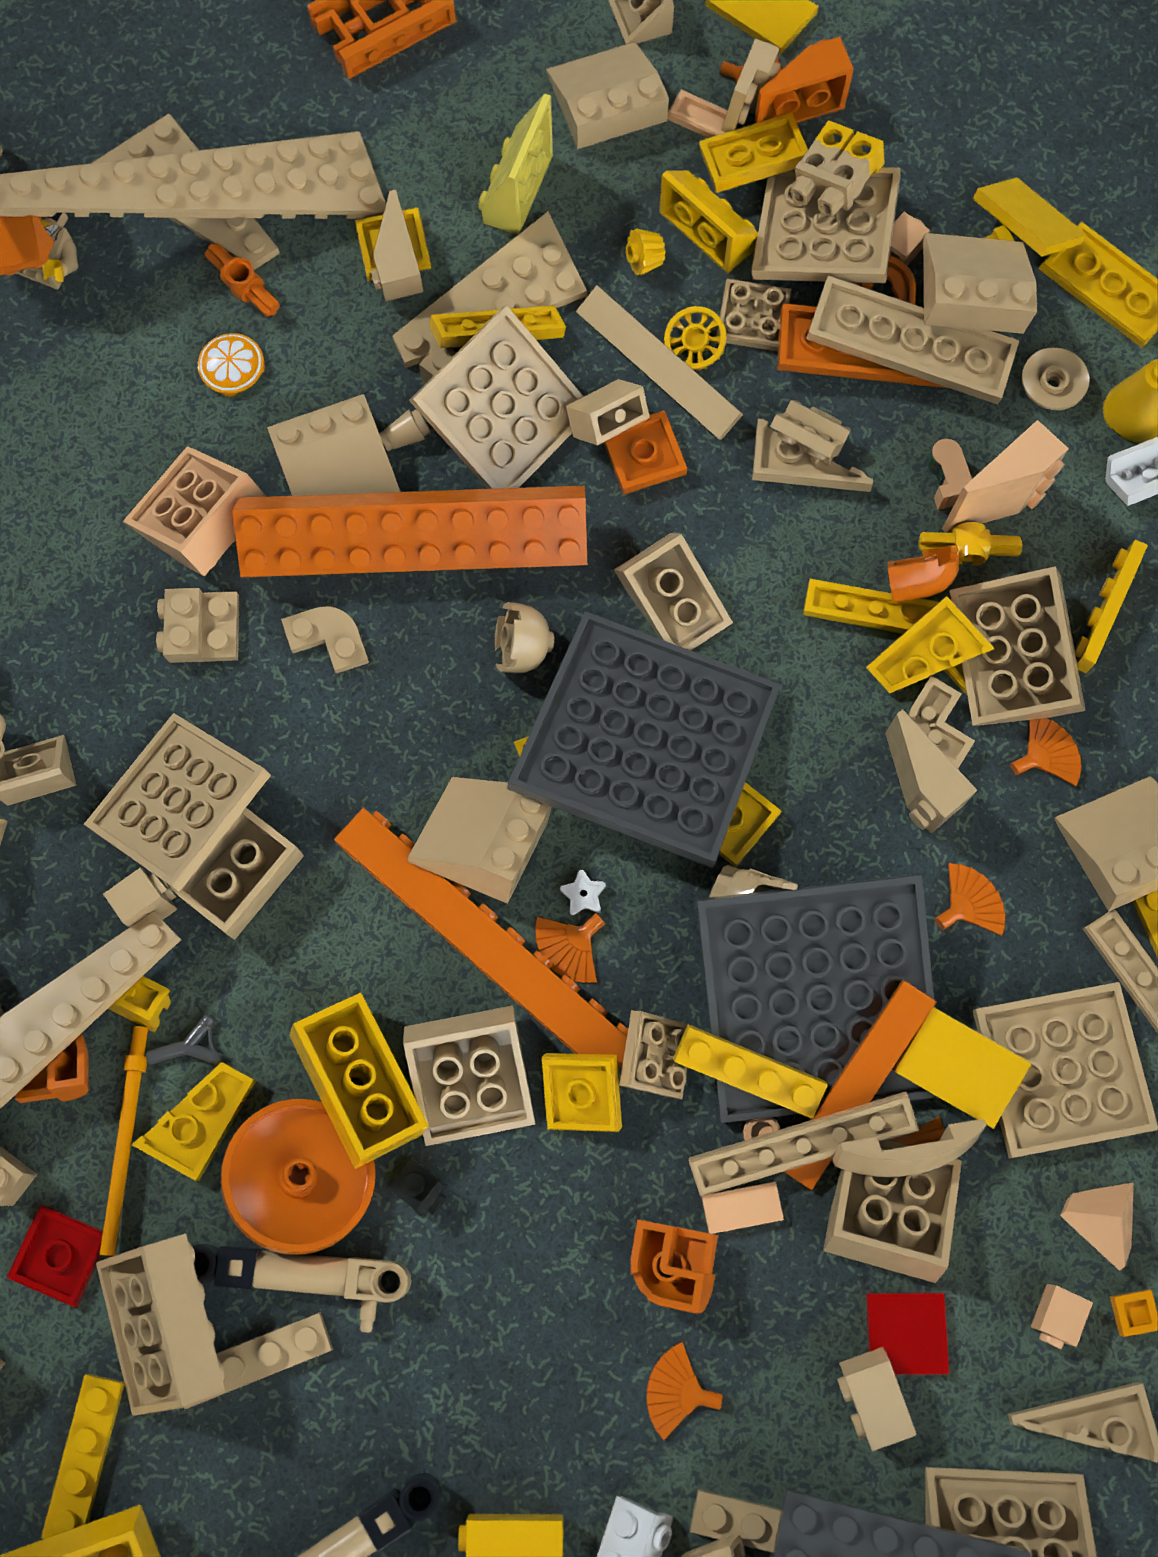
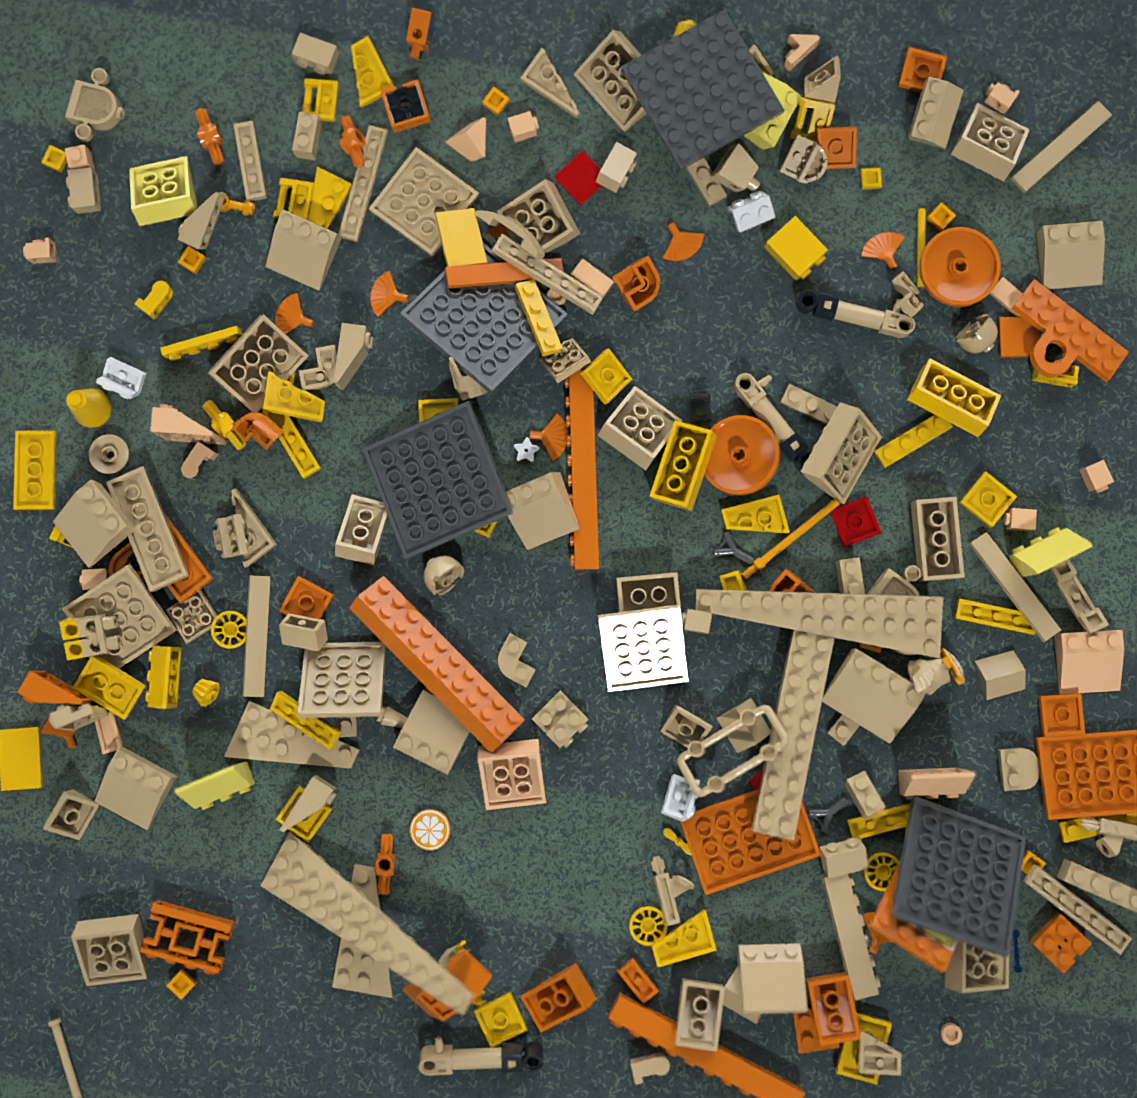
camera: 130 degrees left, 10 degrees up
yellow tile [973,177,1087,257] -> none

